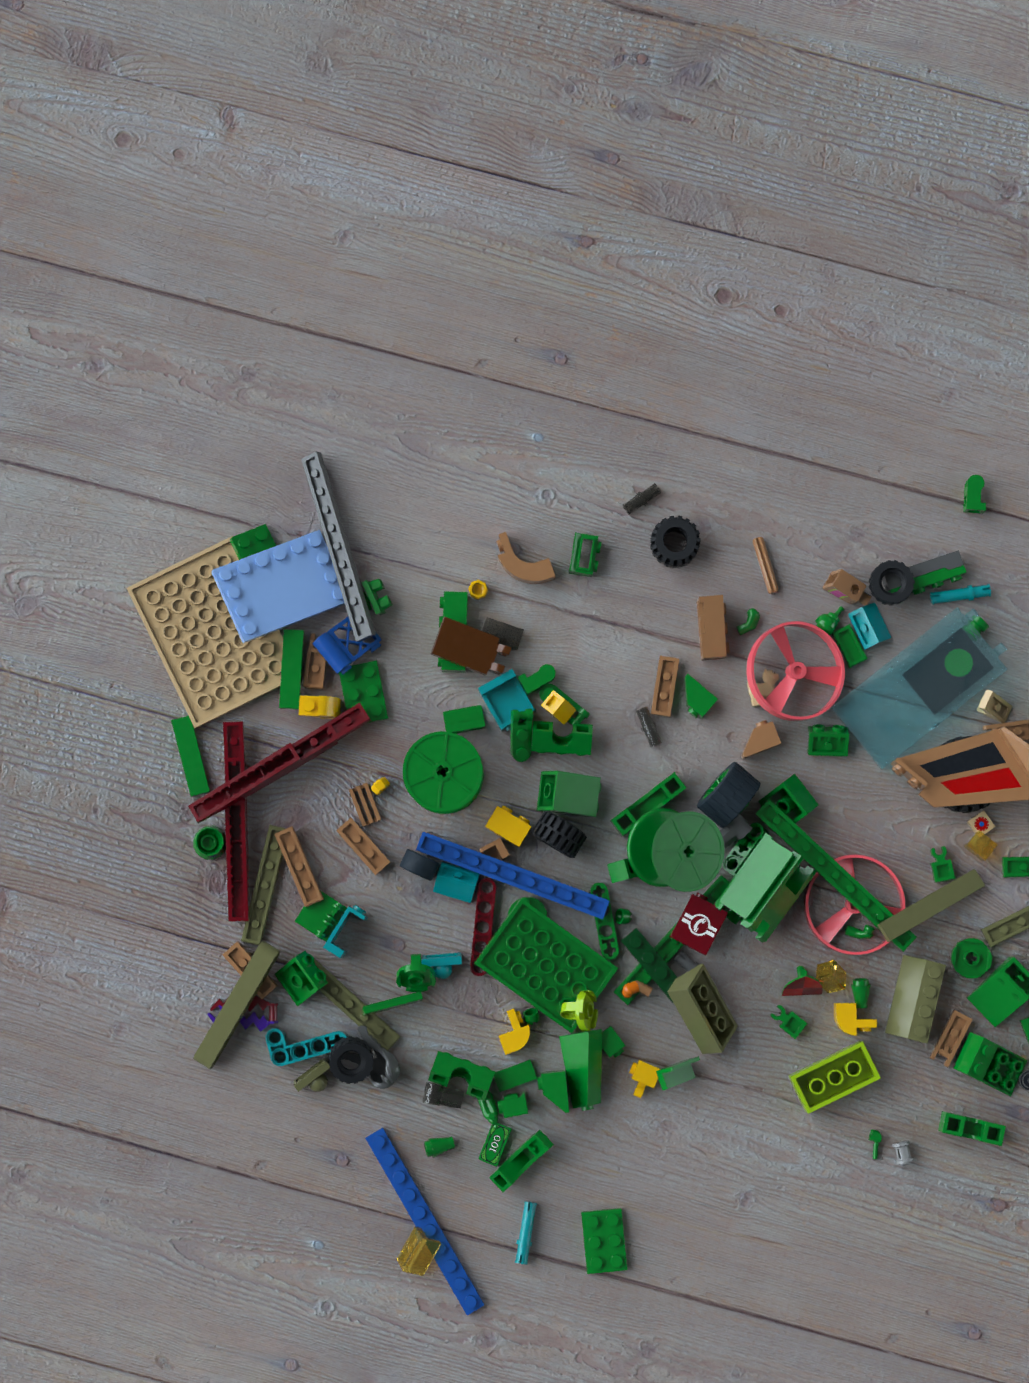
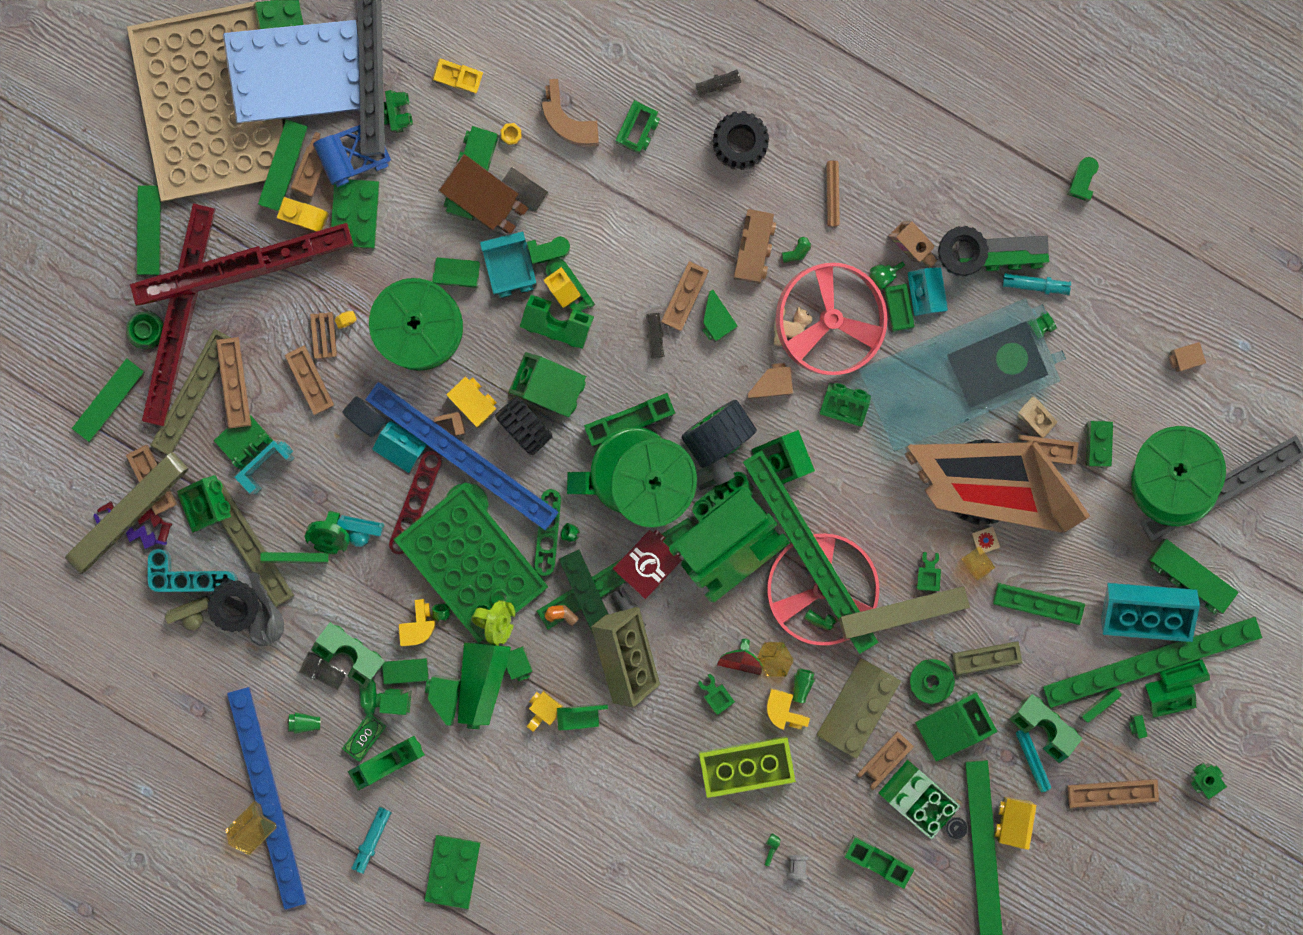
camera: 15 degrees right, 5 degrees up
green plate [510,709,533,762] -> none
none -> green tile [72,358,145,442]
none -> yellow slope [432,58,483,94]

